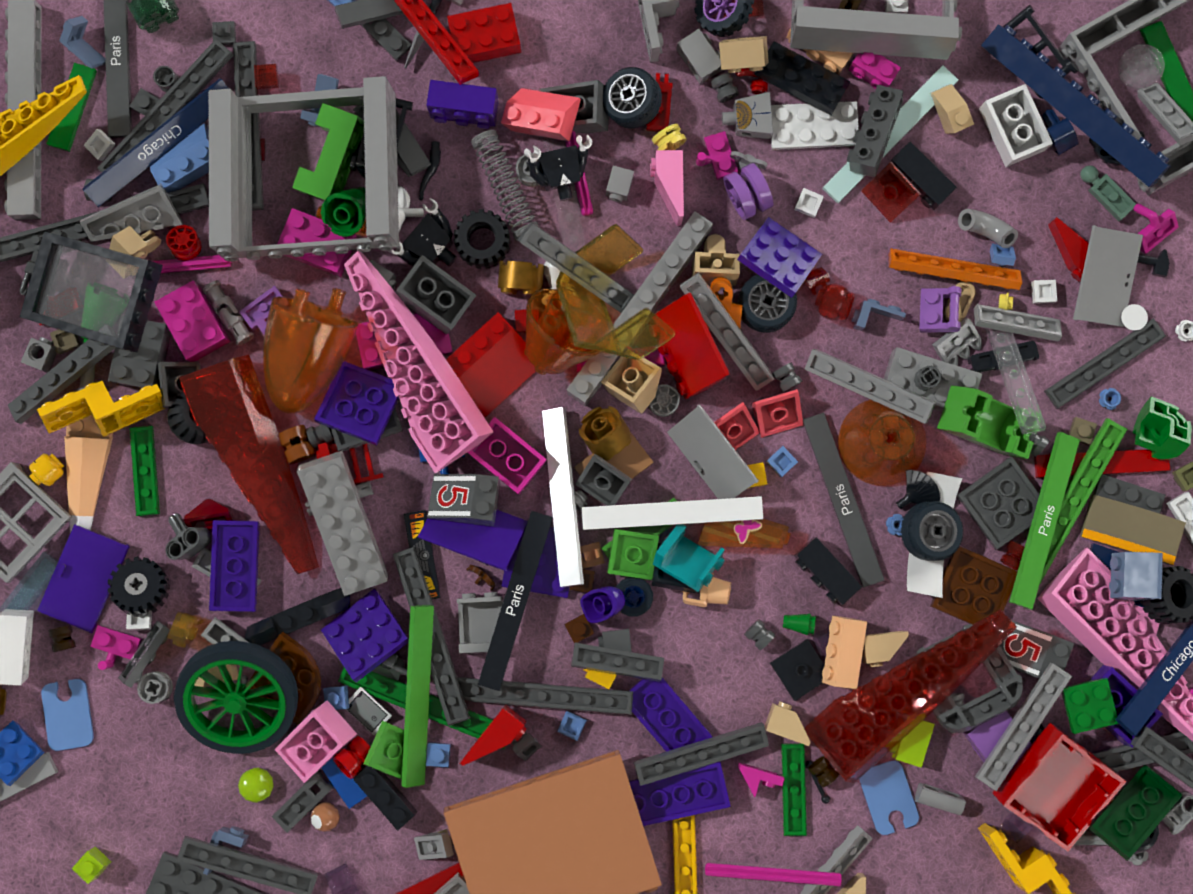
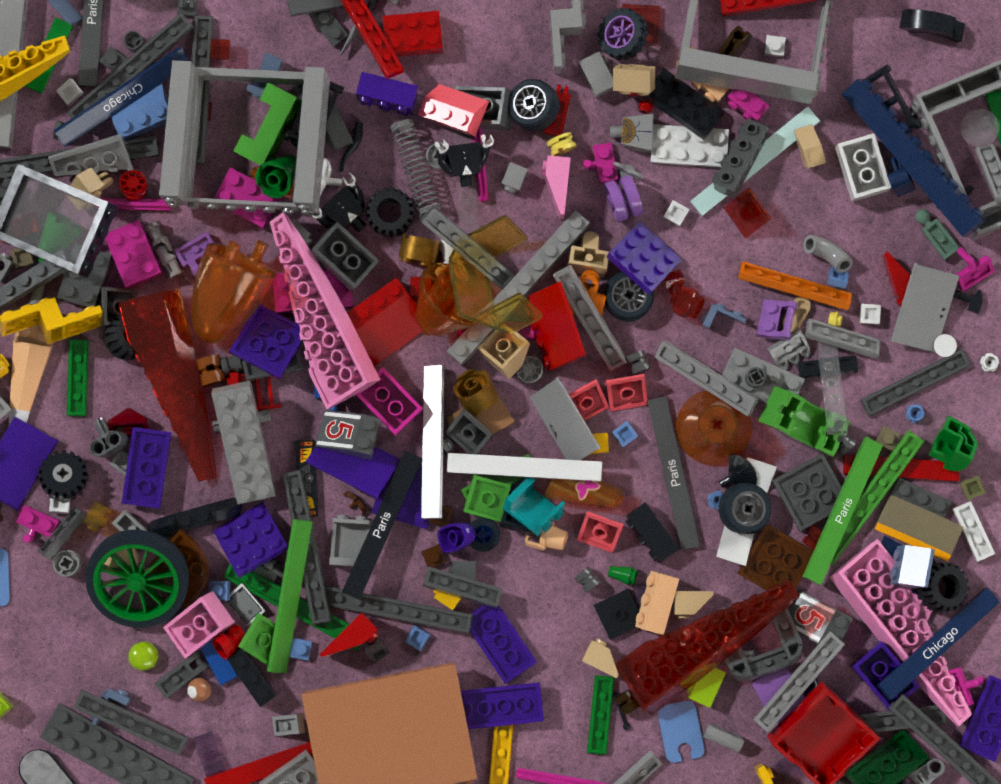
camera: 10 degrees right, 0 degrees up
nougat tile [580,542,605,569] -> none
dark grey plate [633,722,769,786] -> none
dark grey wheel [711,73,739,103] -> none
dark pink slope [738,762,784,797] -> none
black brick [888,142,957,210] -> none
green plate [1061,678,1119,734] -> none
none -> coral slope [577,511,624,553]

